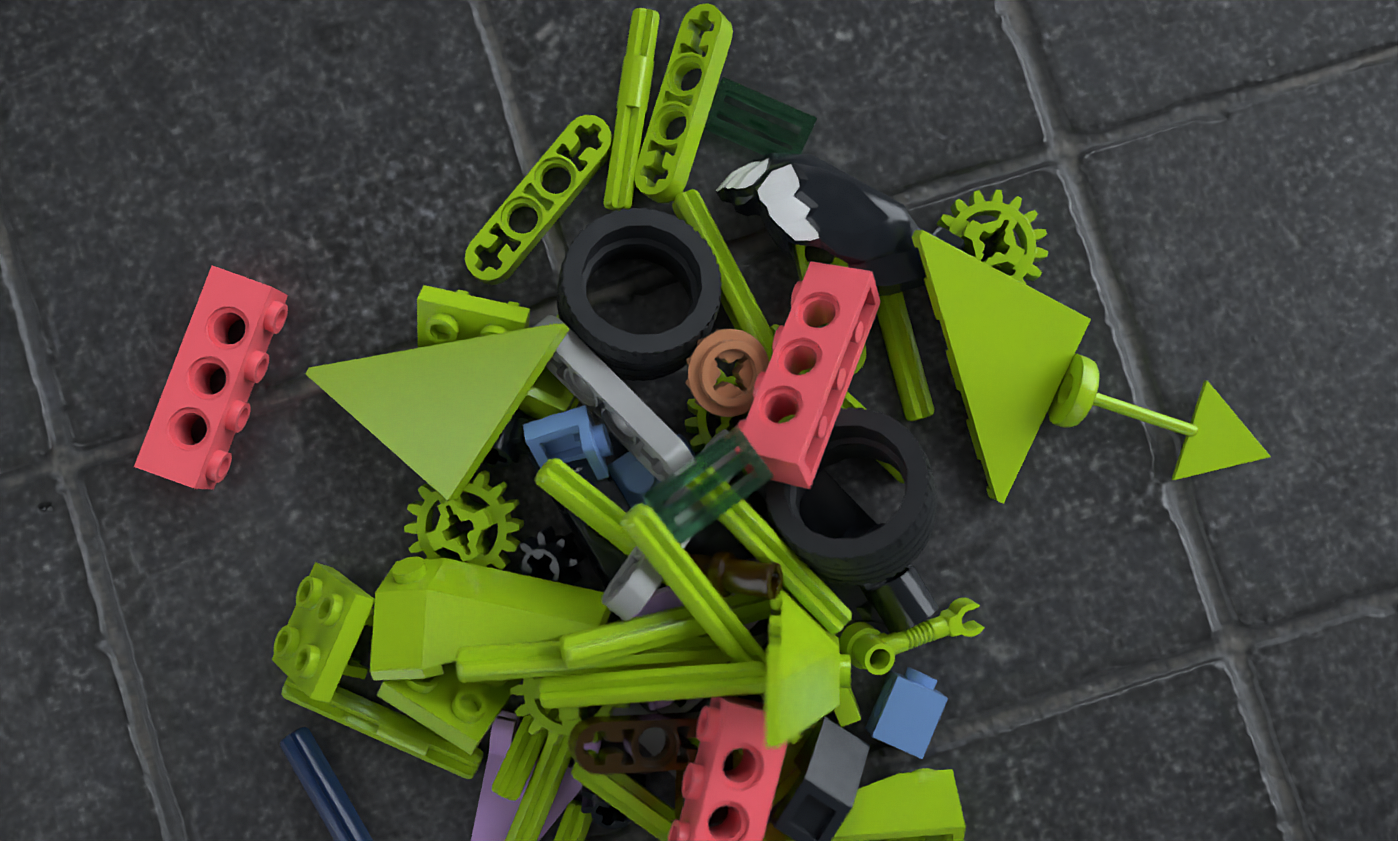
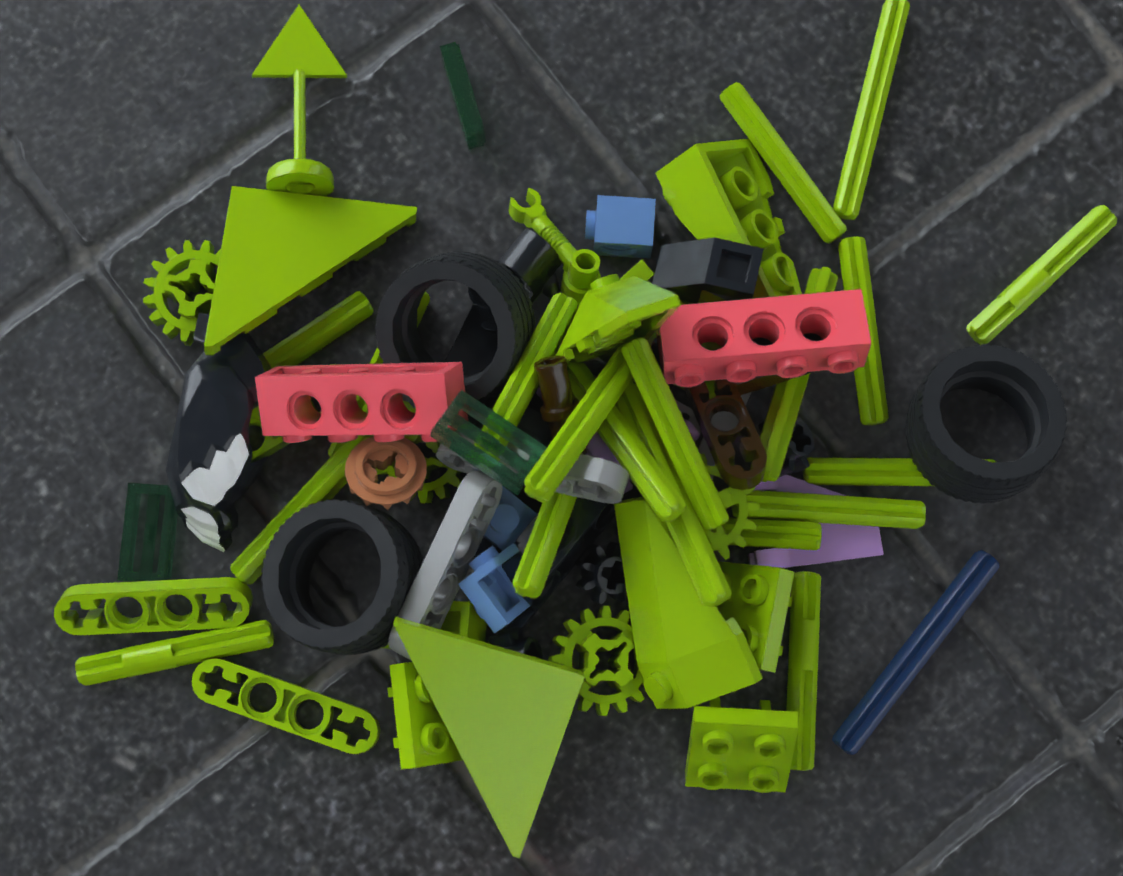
camera: 110 degrees left, 5 degrees down
none -> clear green tile [440,42,486,150]

